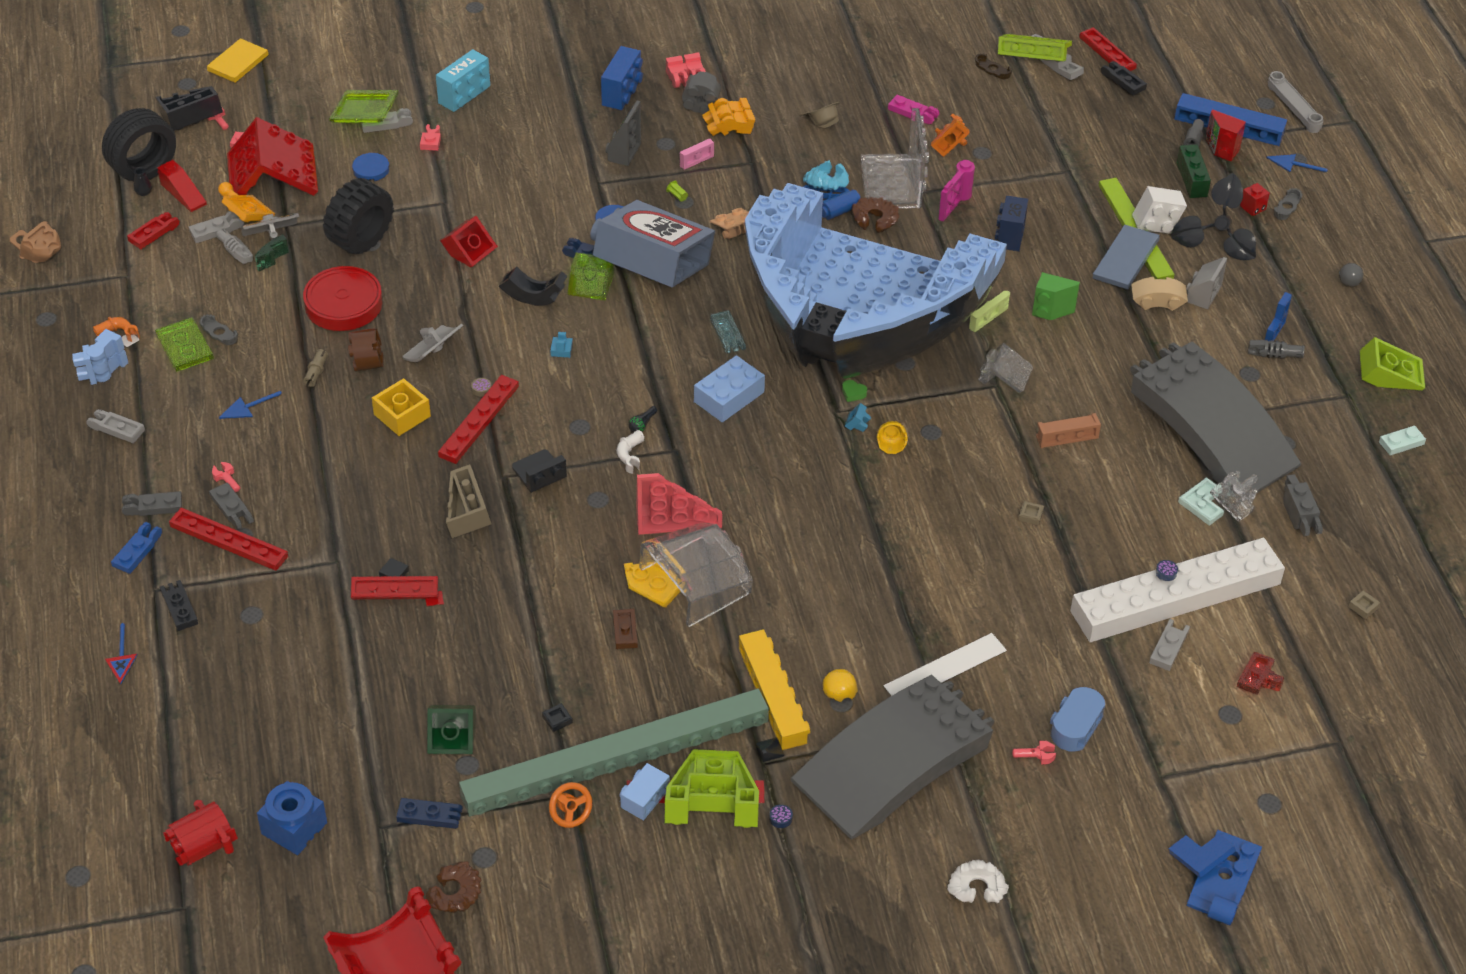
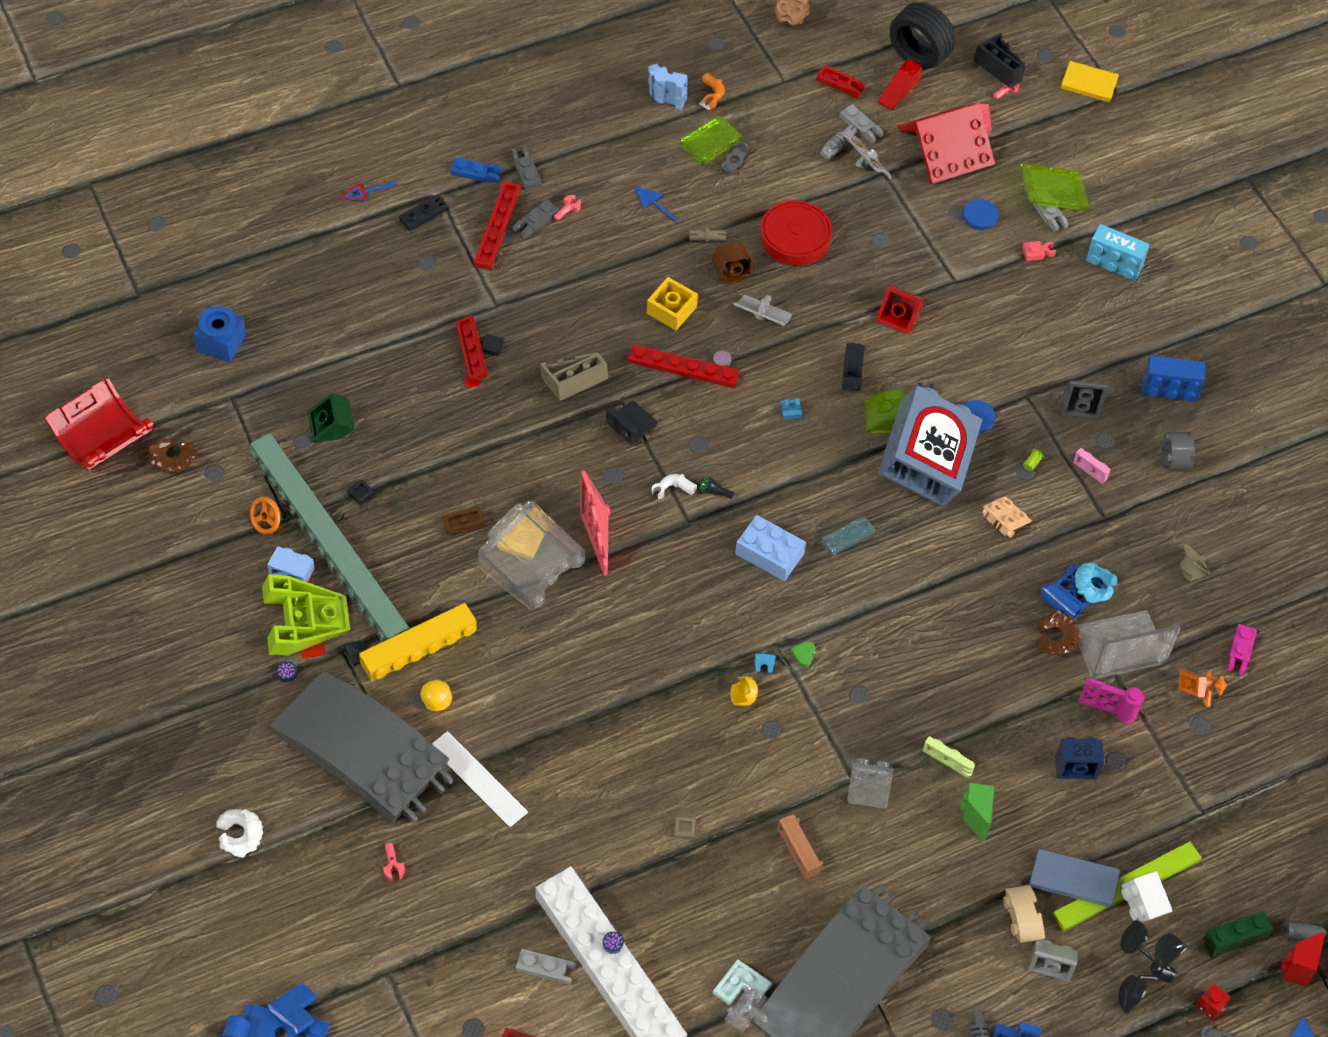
camera: 75 degrees right, 10 degrees up
light grey hinge [86,409,145,443] -> none
black cone [134,168,152,196] -> none
red container [163,800,238,866] -> none
light orange plate [218,182,275,222] -> none
clear green slope [255,234,289,271] -> none
black tyre [323,178,394,254] -> none
dark blue hinge [396,798,463,829] -> none
coral legs [666,52,706,88] -> none
light orange hips [702,98,755,136] -> none
light blue piece [745,183,1007,379] -> none
medium blue brick [1050,687,1105,751] -> none

